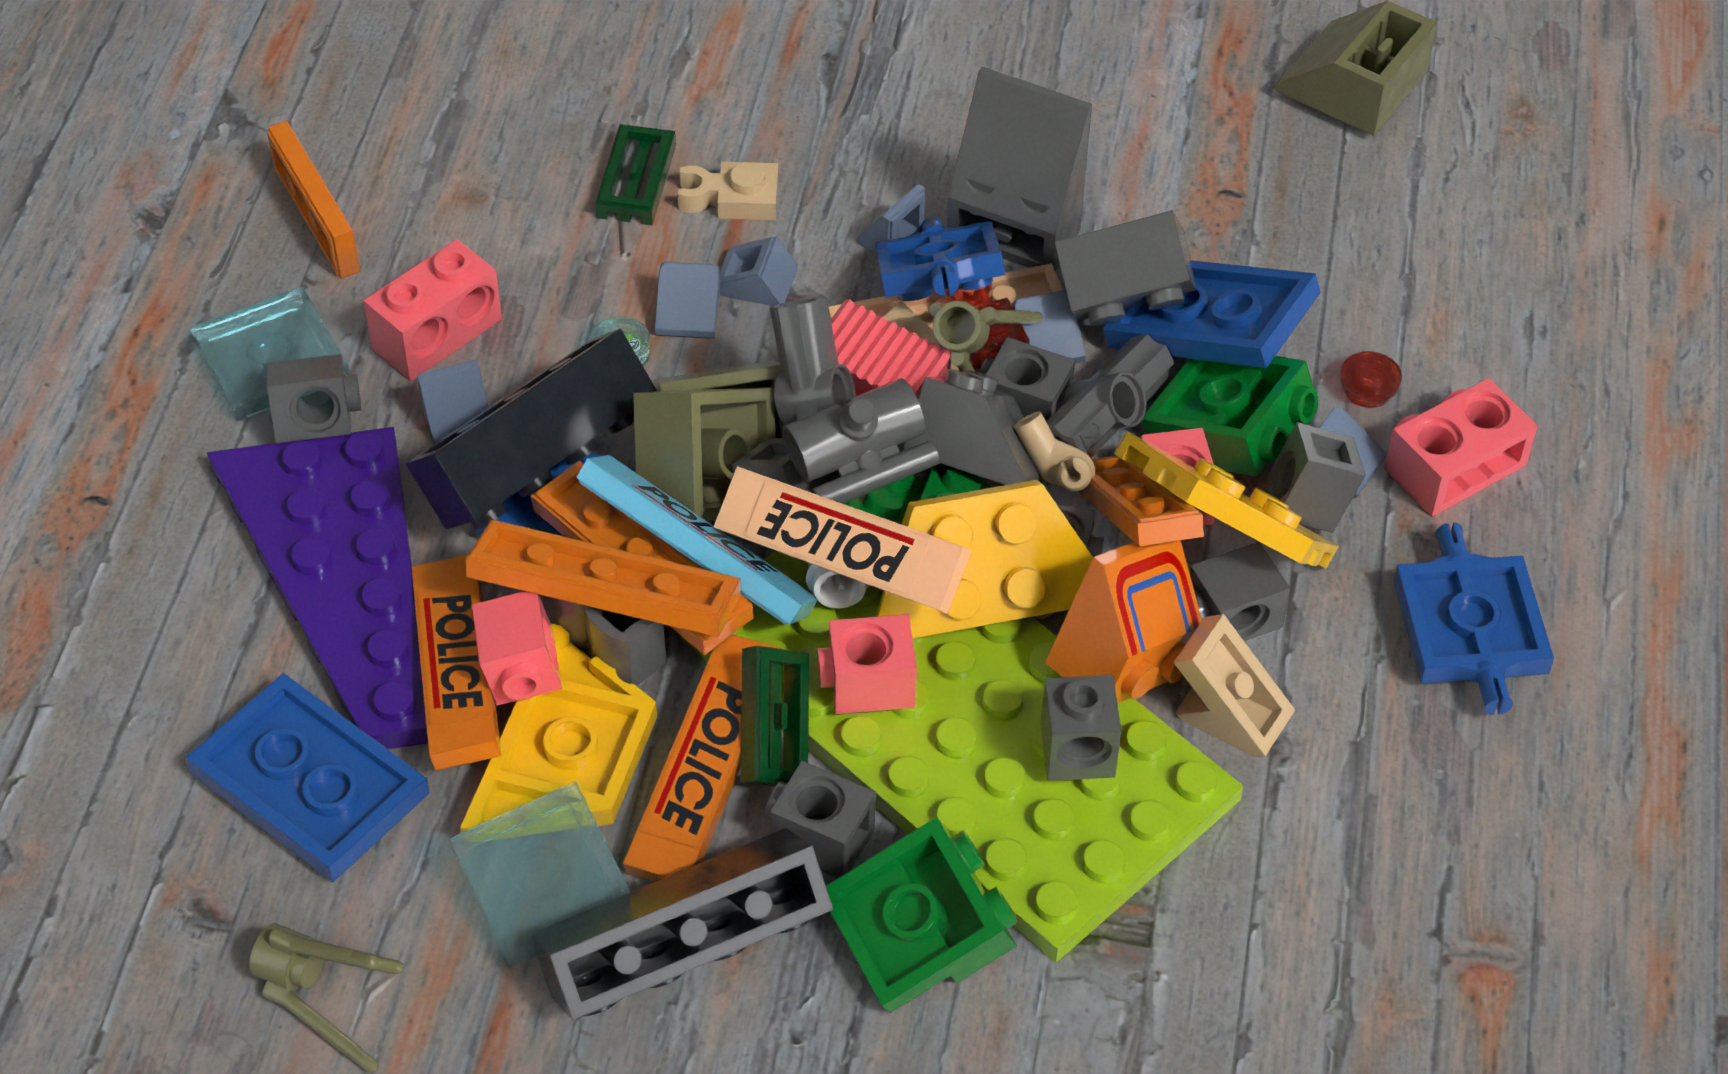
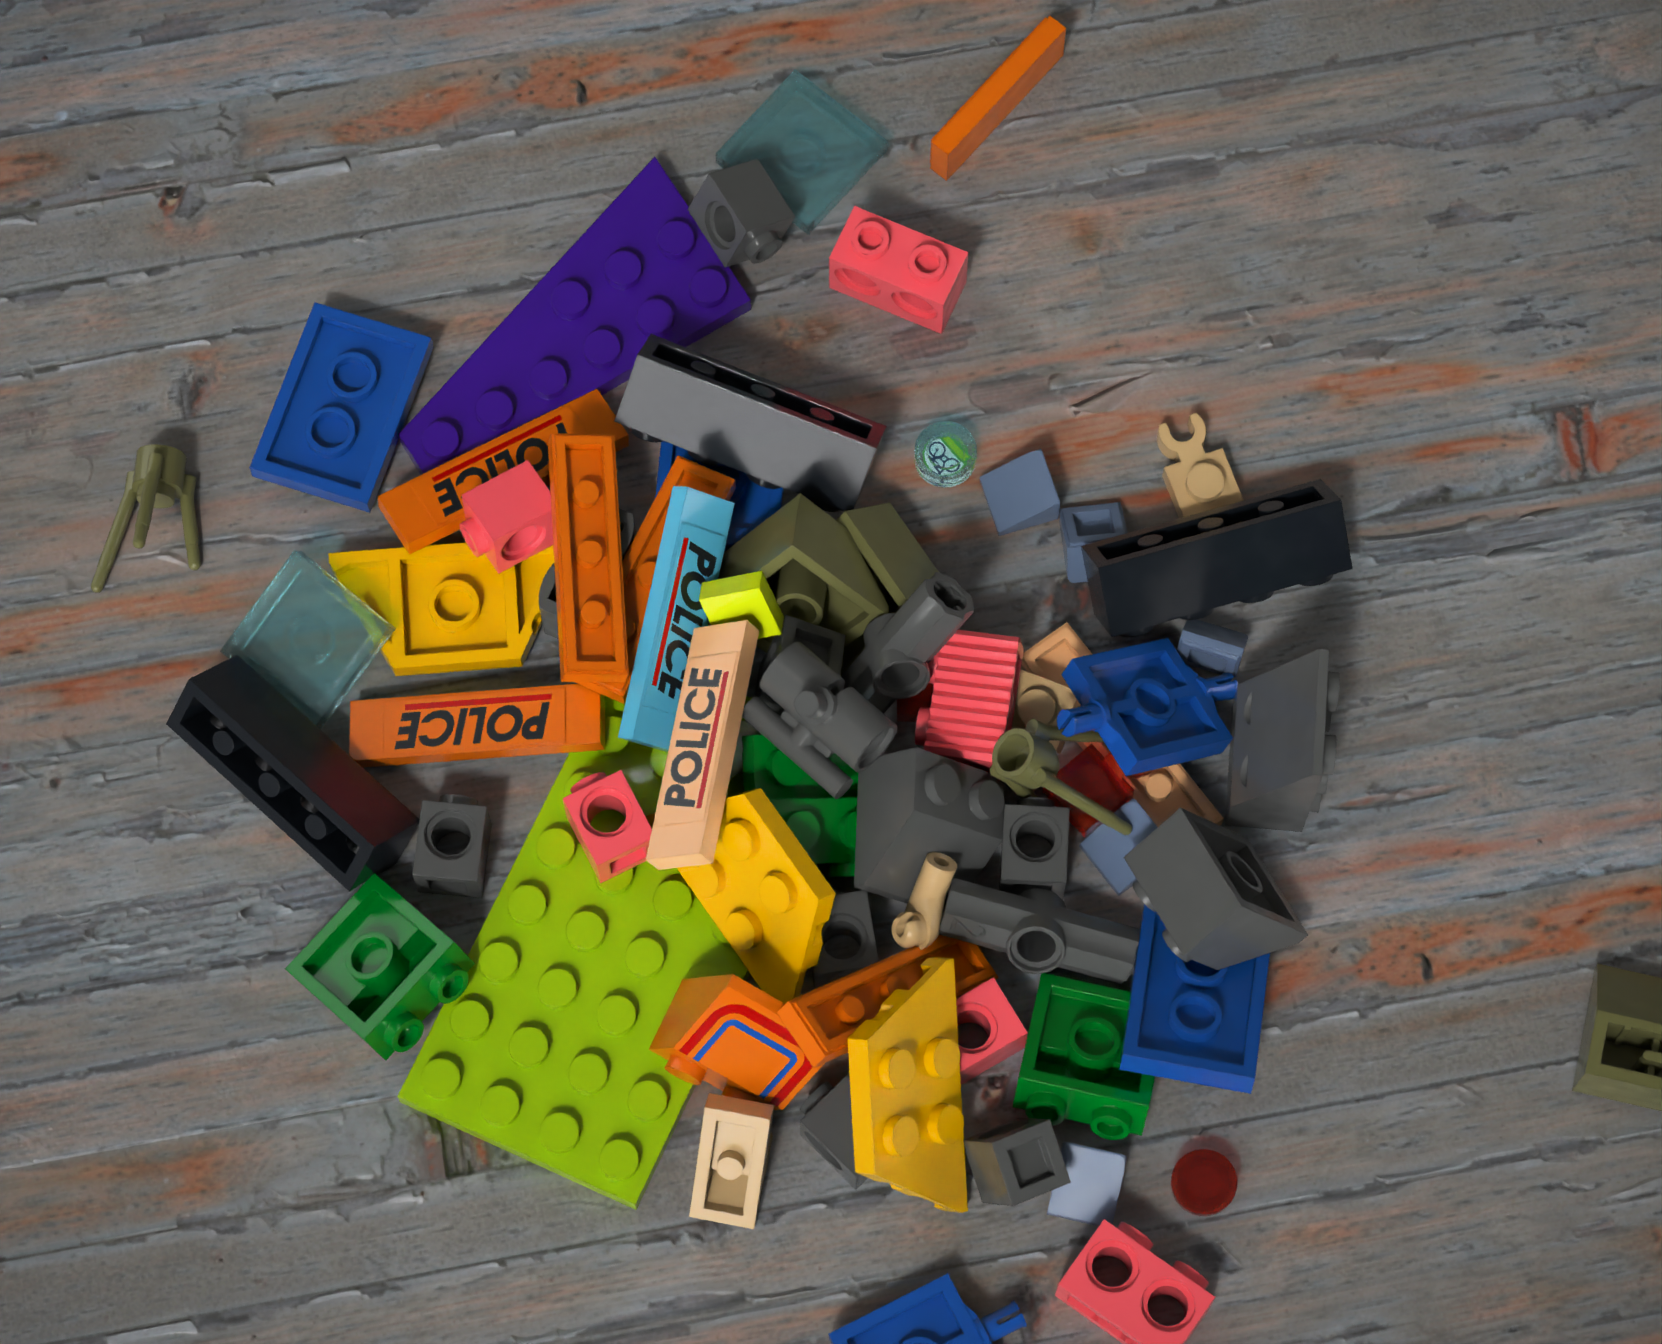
camera: 70 degrees right, 20 degrees up
sand blue slope [417,359,489,444] -> none
dark green tile [595,124,676,225] -> none
dark green tile [740,646,809,786] -> none
dark grey brick [1040,675,1121,781] -> none
none -> neon yellow tile [699,571,784,639]
none -> black brick [1081,479,1353,637]

